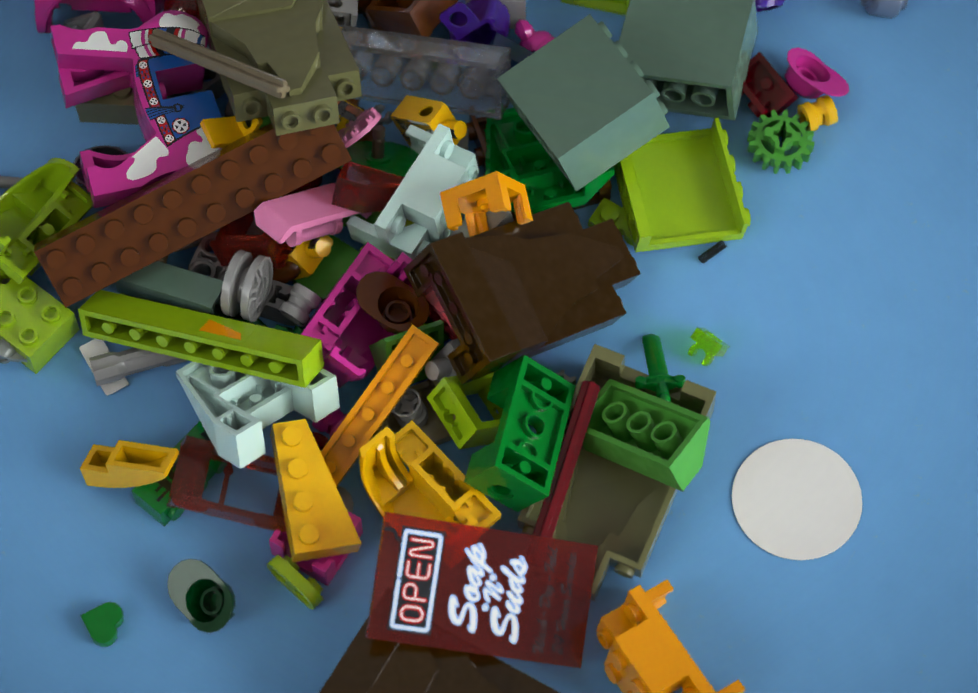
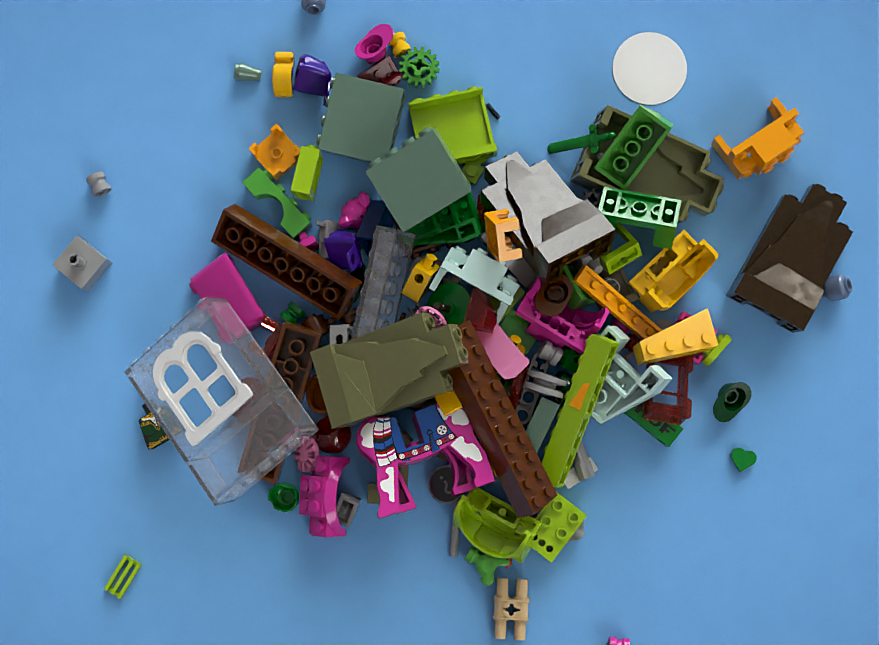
camera: 90 degrees left, 20 degrees up
yellow slope [80,440,179,488] -> none
dark tan axle [148,28,290,99] -> none
clear red piece [366,512,598,668] -> none
dark red axle [525,380,600,567] -> none
clear neon green tile [688,327,730,366] -> none

